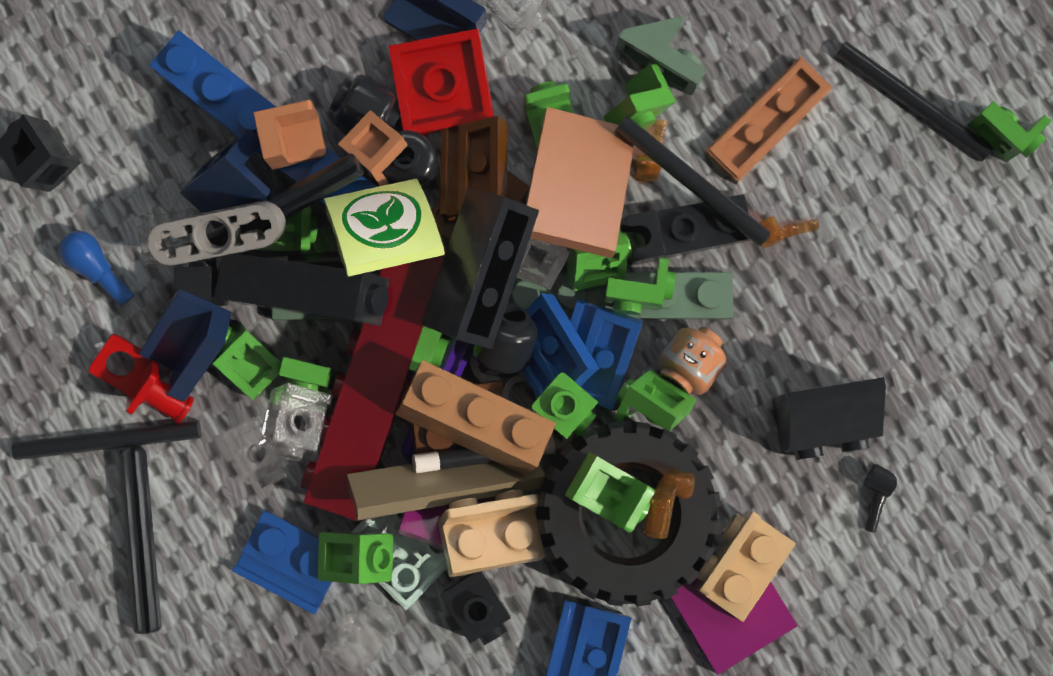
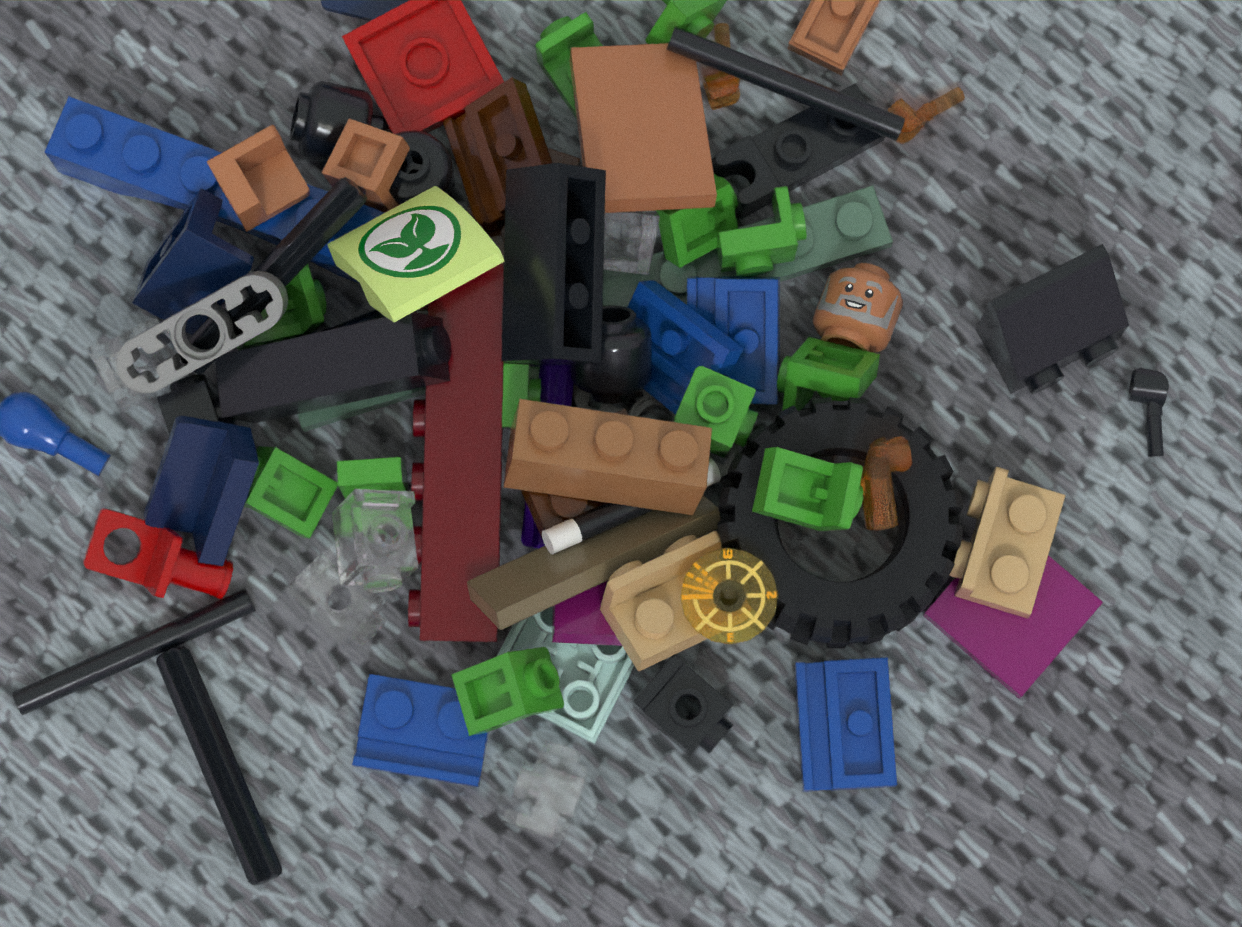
camera: 15 degrees left, 5 degrees down
none -> clear yellow piece [680,548,778,644]

